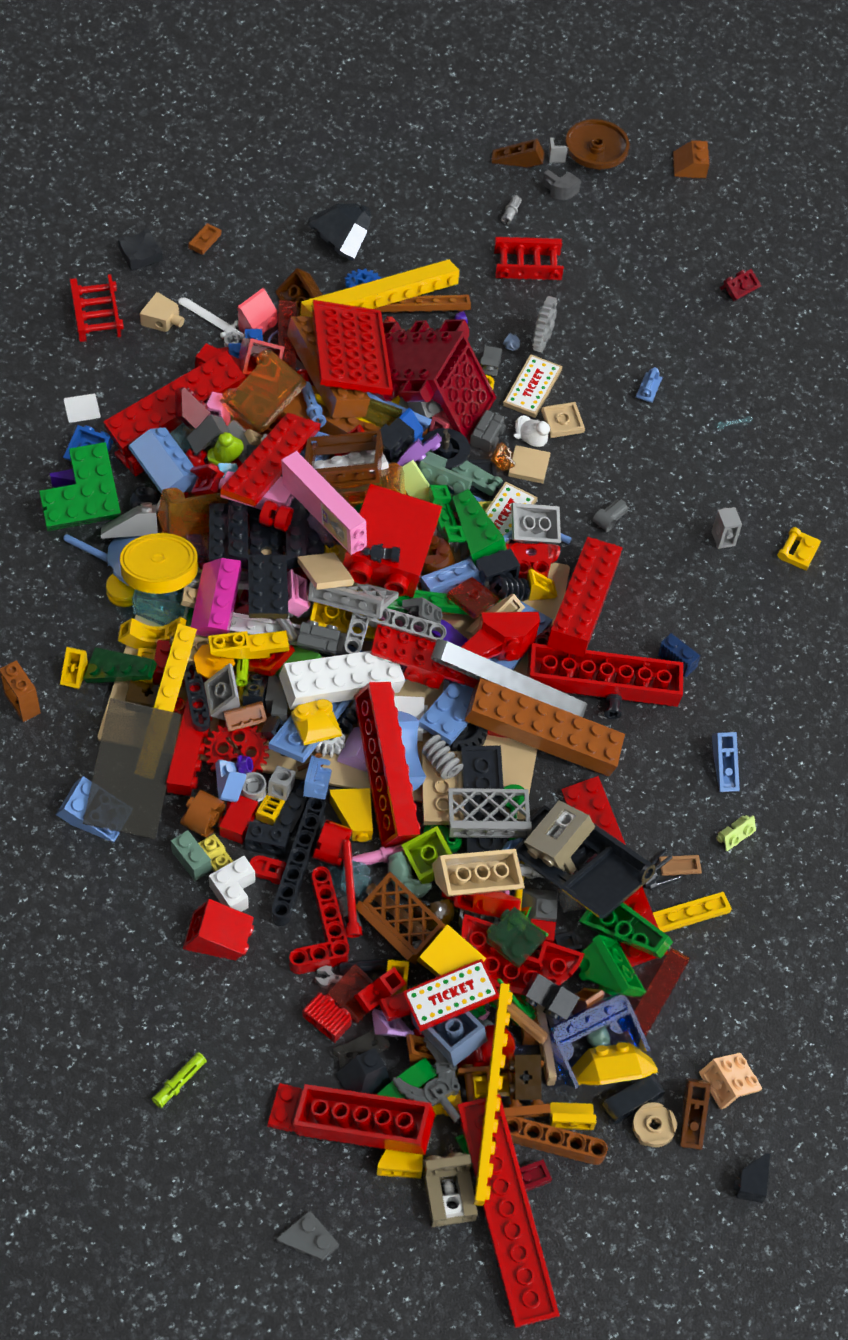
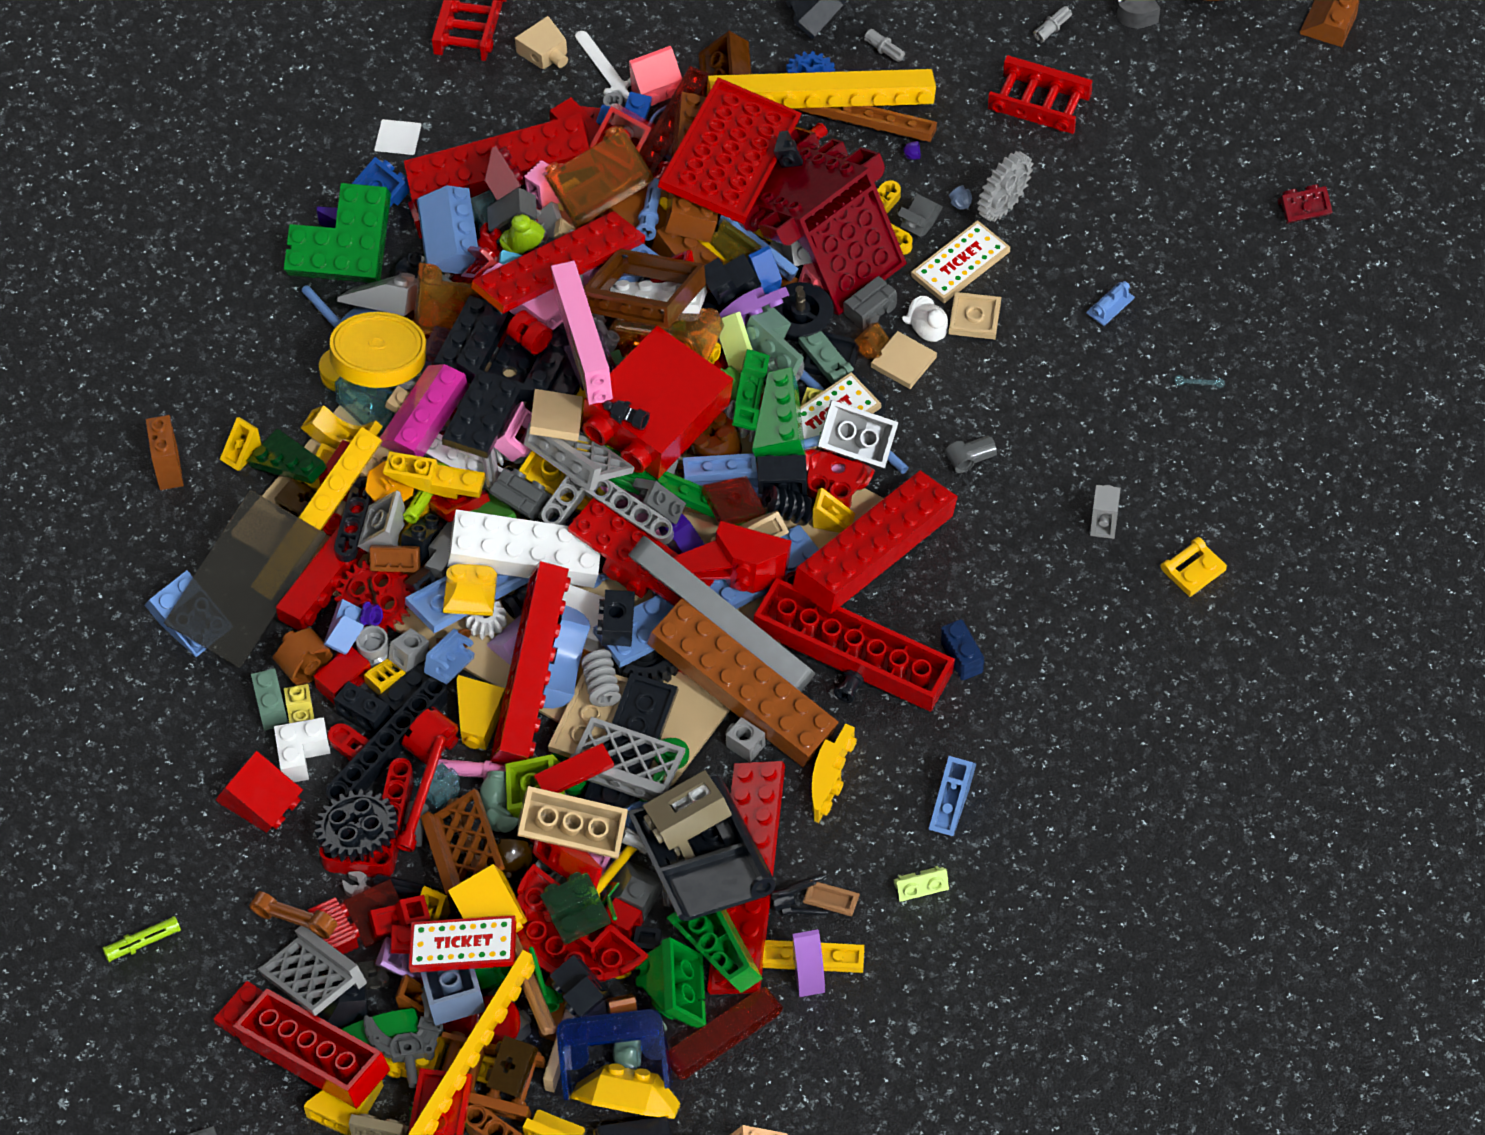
camera: 30 degrees right, 0 degrees up
none -> dark orange piece [249,891,338,939]
none -> light grey fence [258,926,367,1016]
none -> black gear [315,789,398,863]
none -> red tile [534,743,614,793]
none -> black brick [597,590,635,647]
none -> light grey brick [725,717,766,763]
none -> black bracket [774,131,803,168]
none -> medium lavender slope [792,929,825,997]
none -> yellow slope [812,724,857,823]
none -> light grey axle [864,29,905,62]

